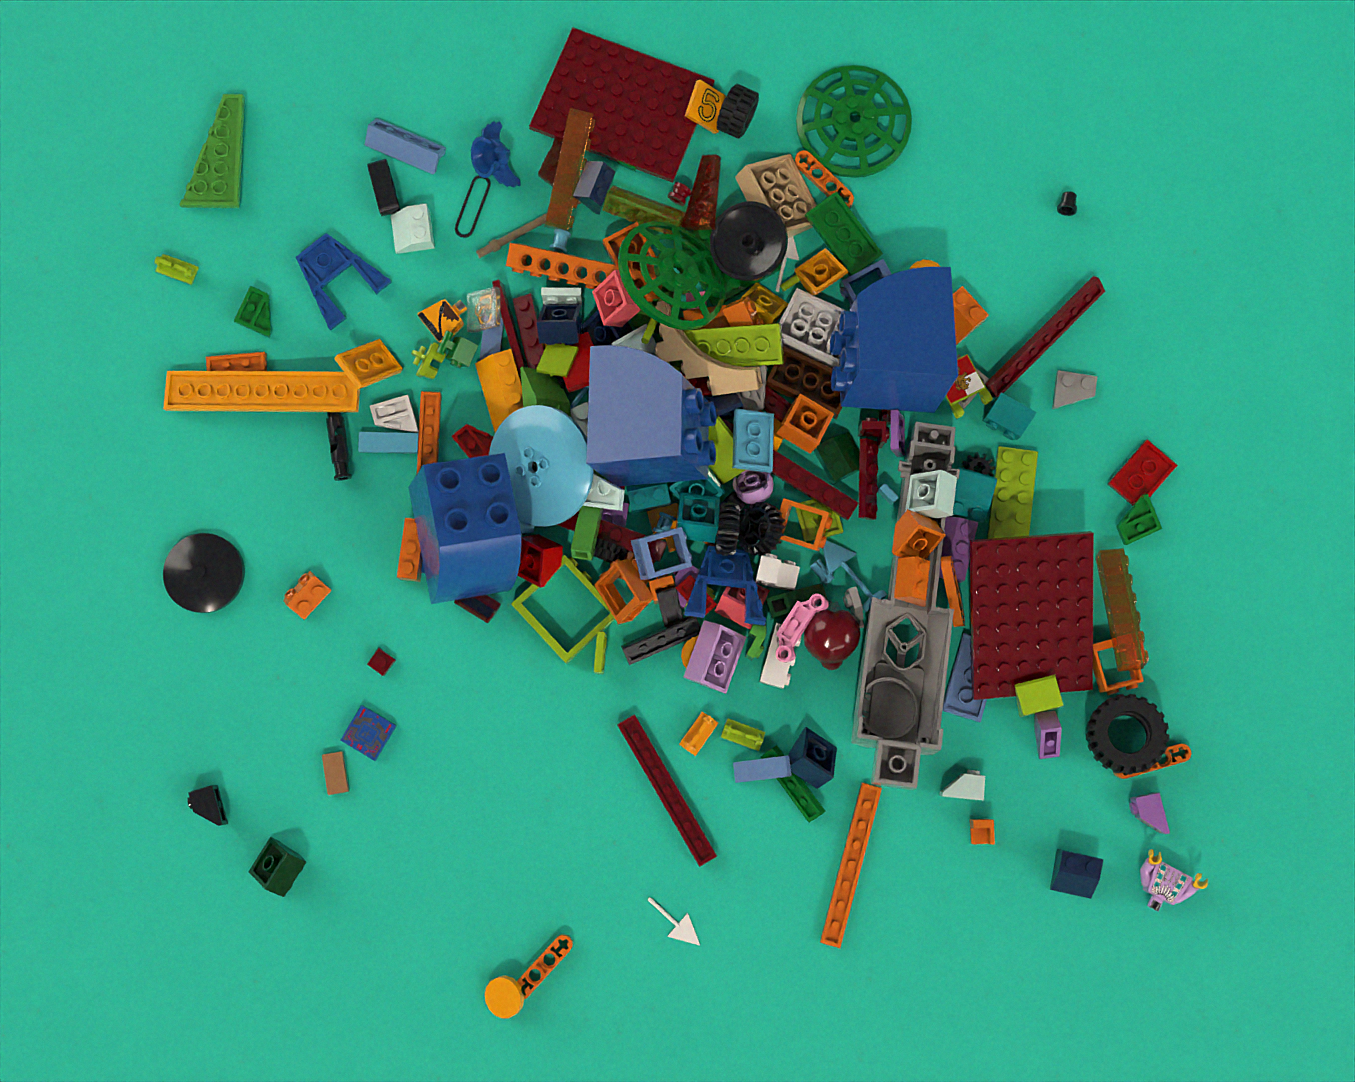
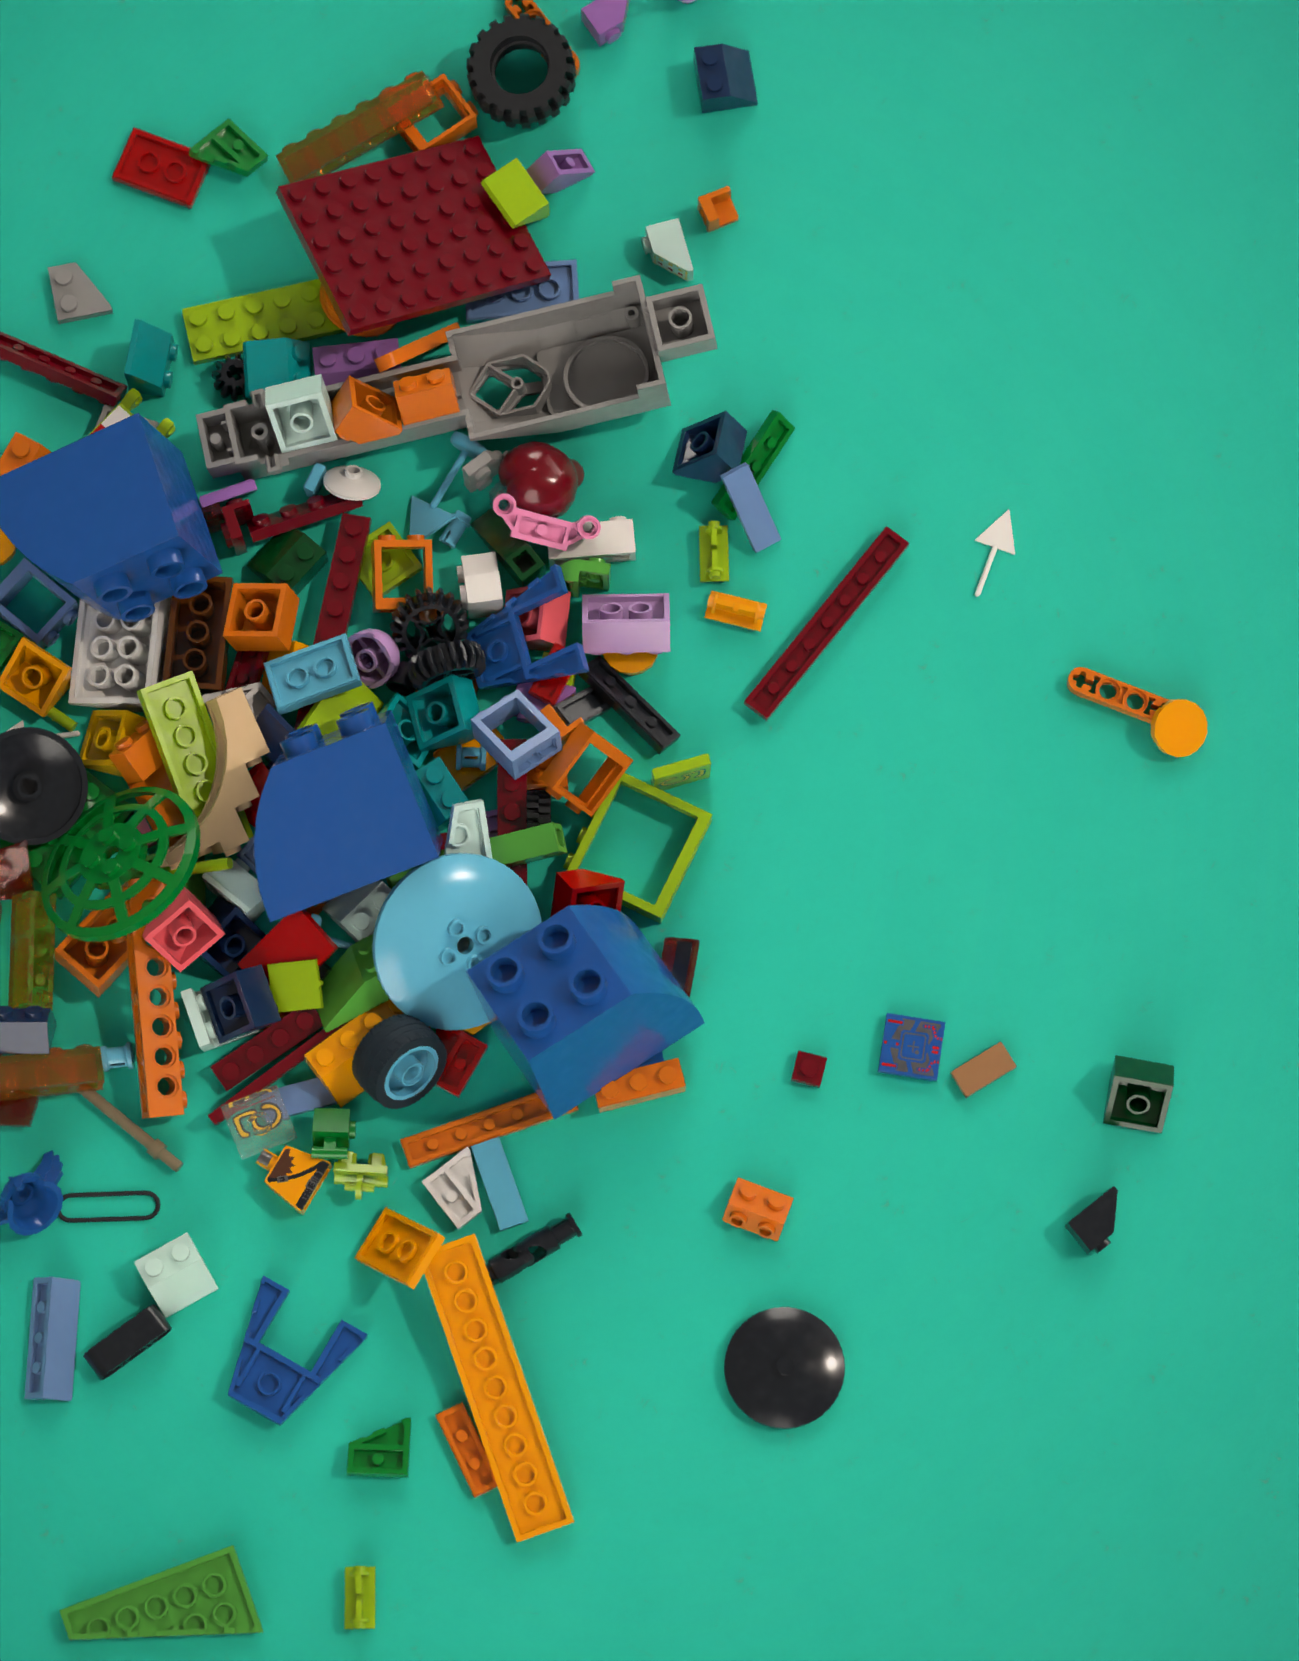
camera: 115 degrees left, 5 degrees down
orange tile [820,783,882,948] -> none
none -> white dish [323,465,381,501]
none -> black wheel [352,1014,447,1109]

